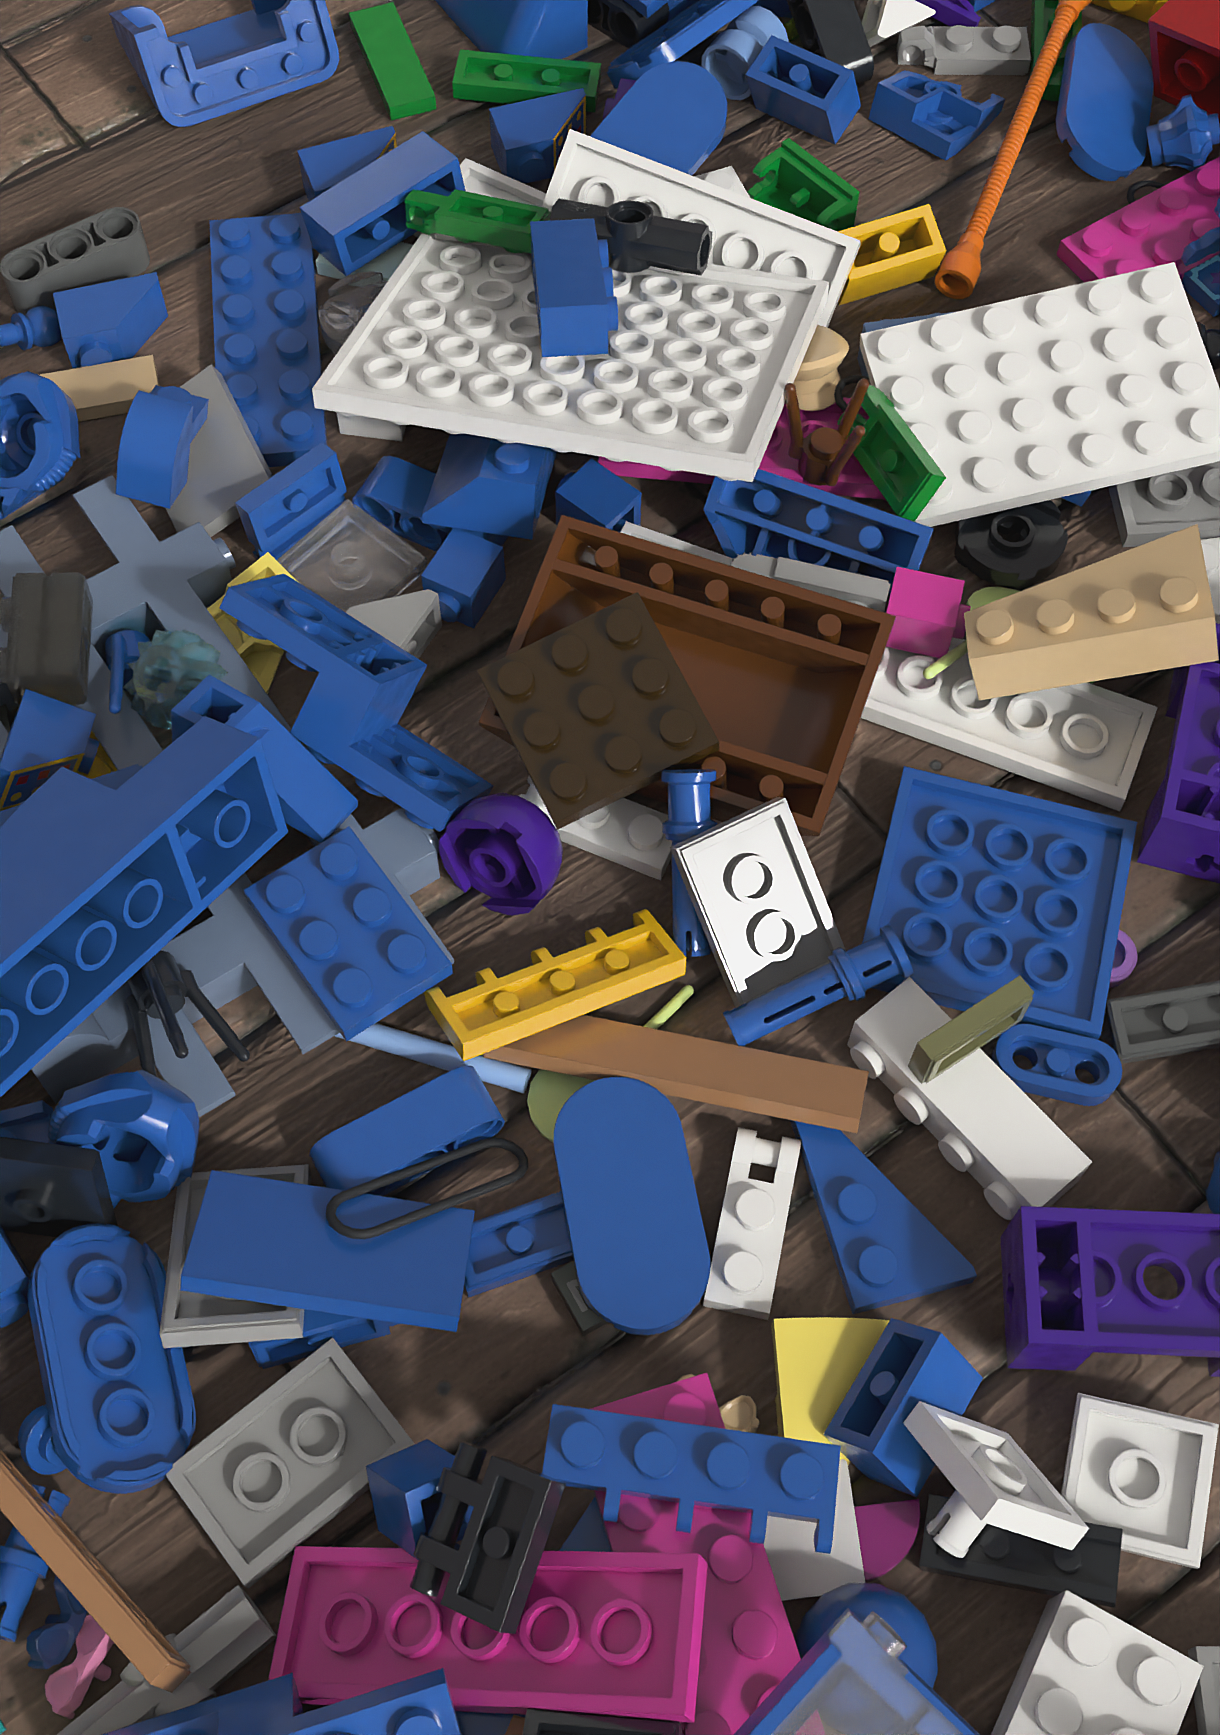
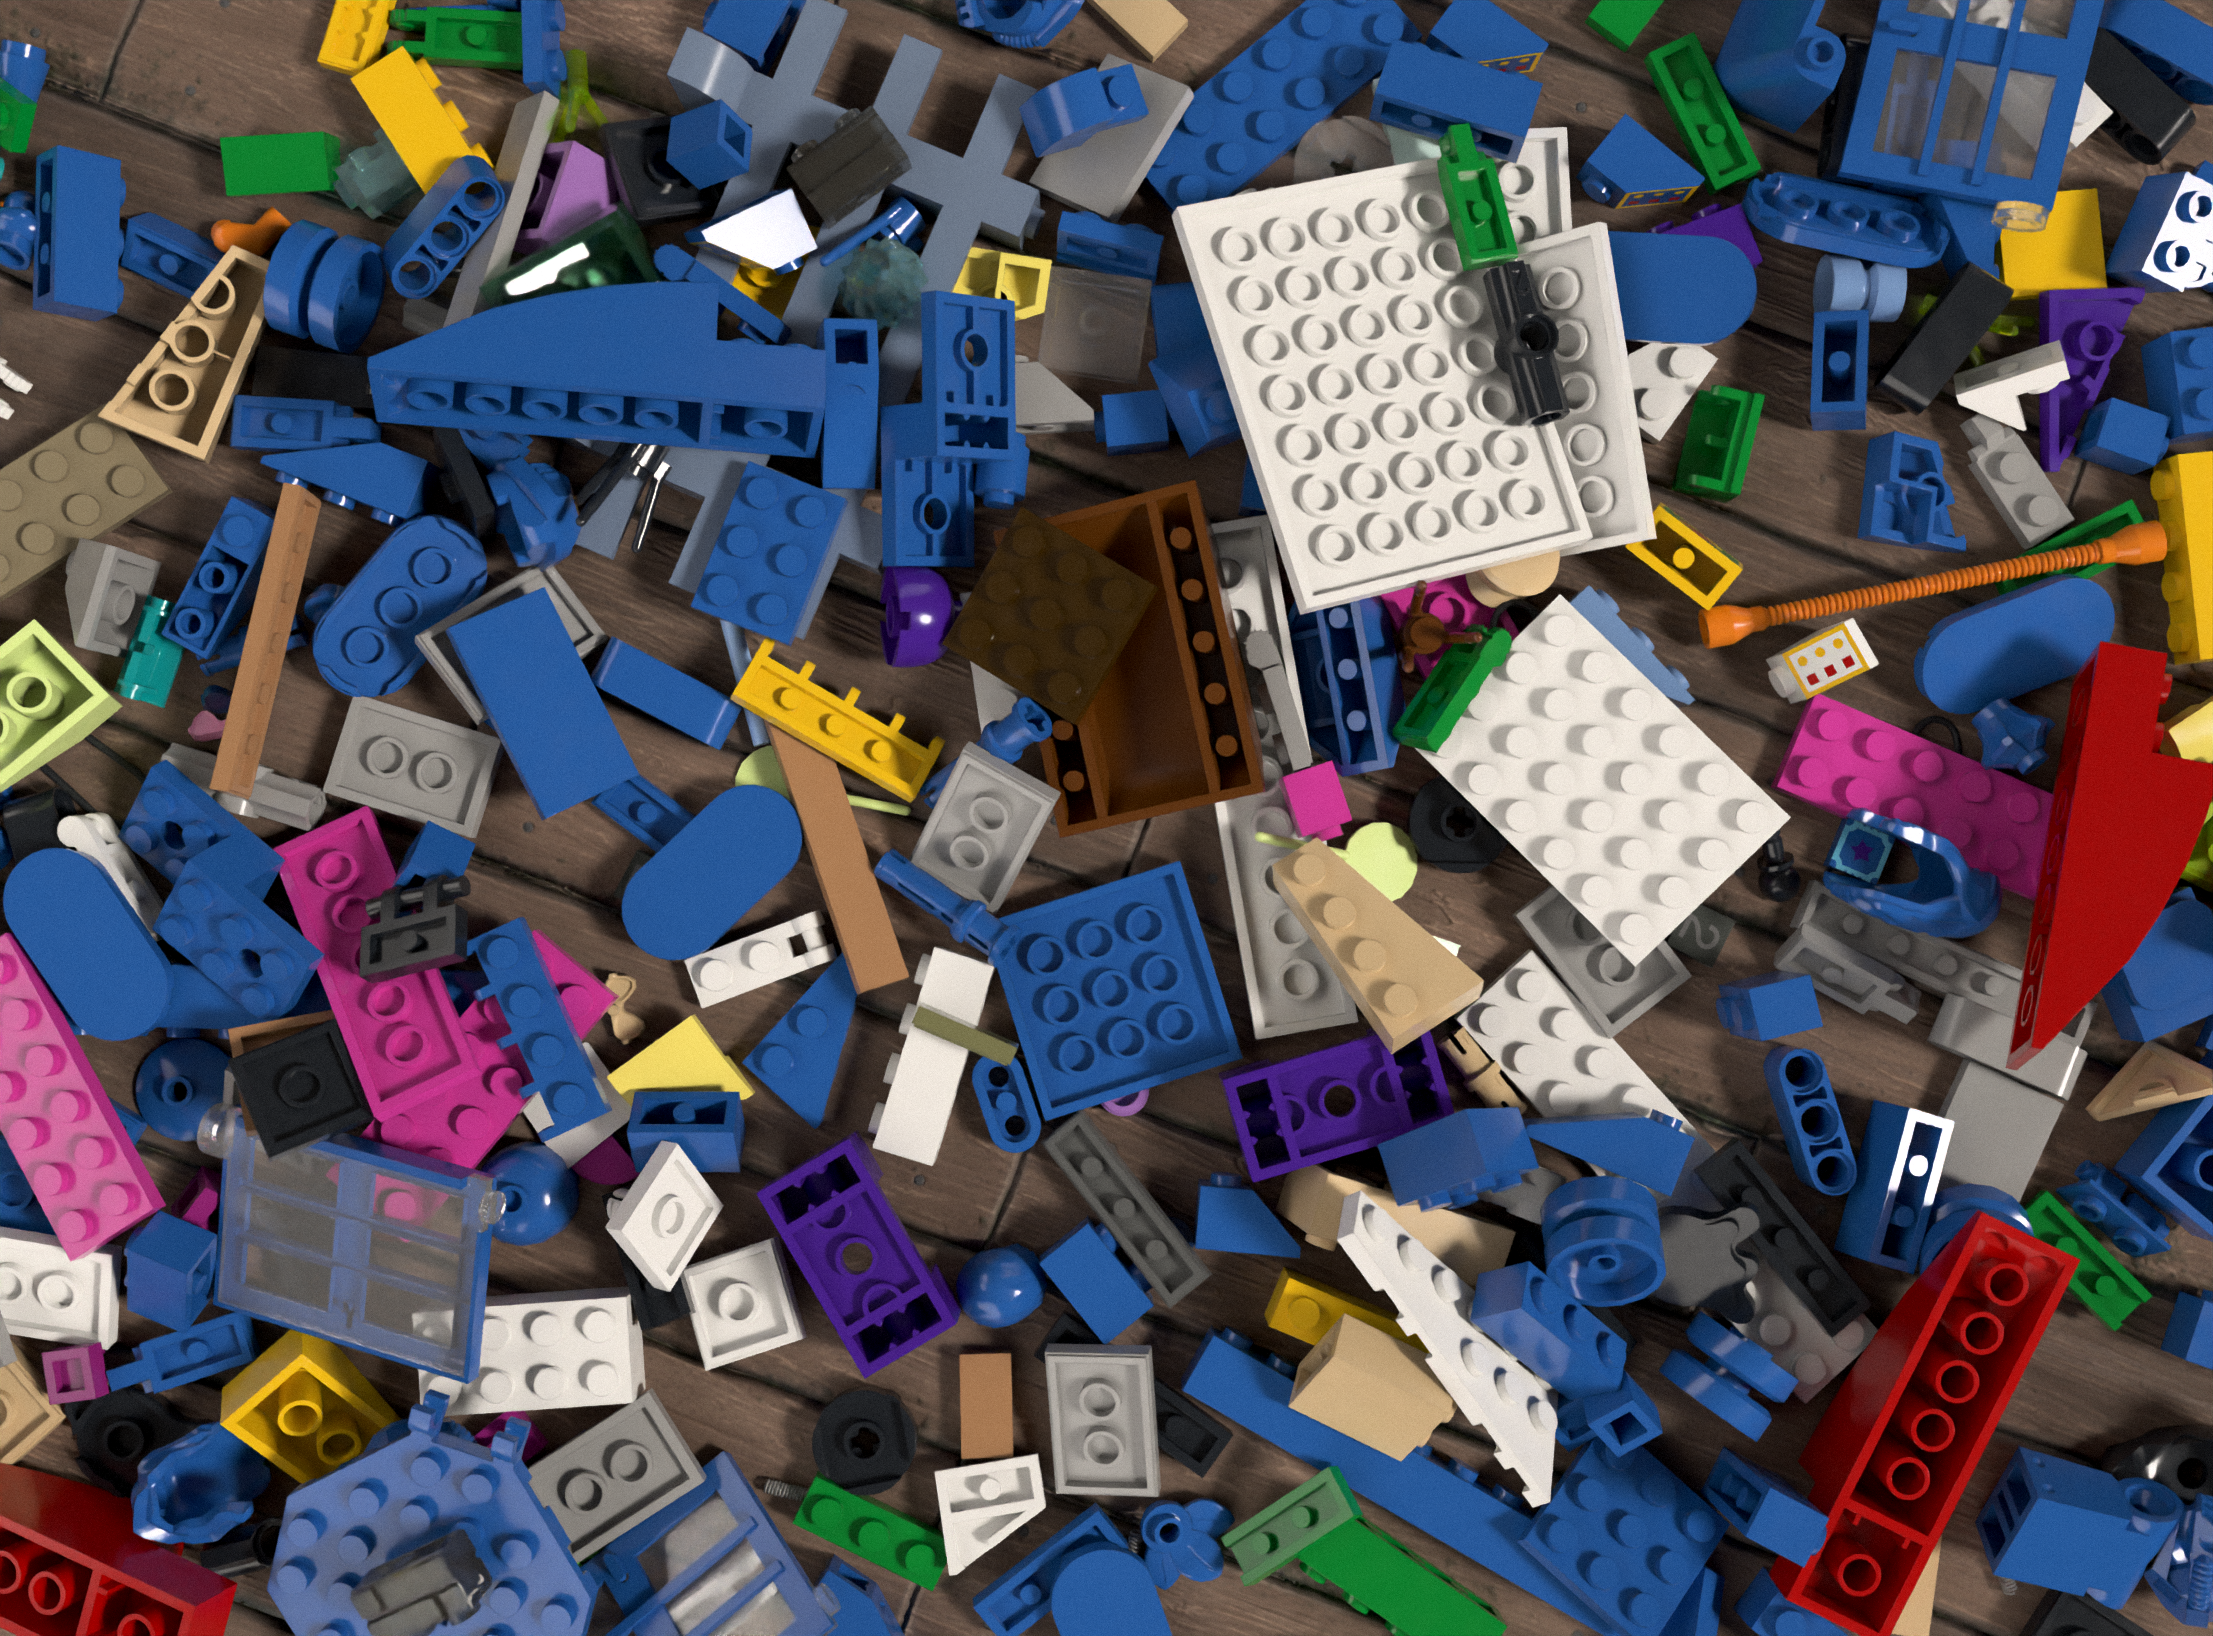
camera: 50 degrees right, 25 degrees up
black piece [326,1138,528,1239] -> none
blue brick [530,218,618,357] -> none
none -> blue brick [974,432,1030,510]
none -> white slope [1766,618,1879,704]

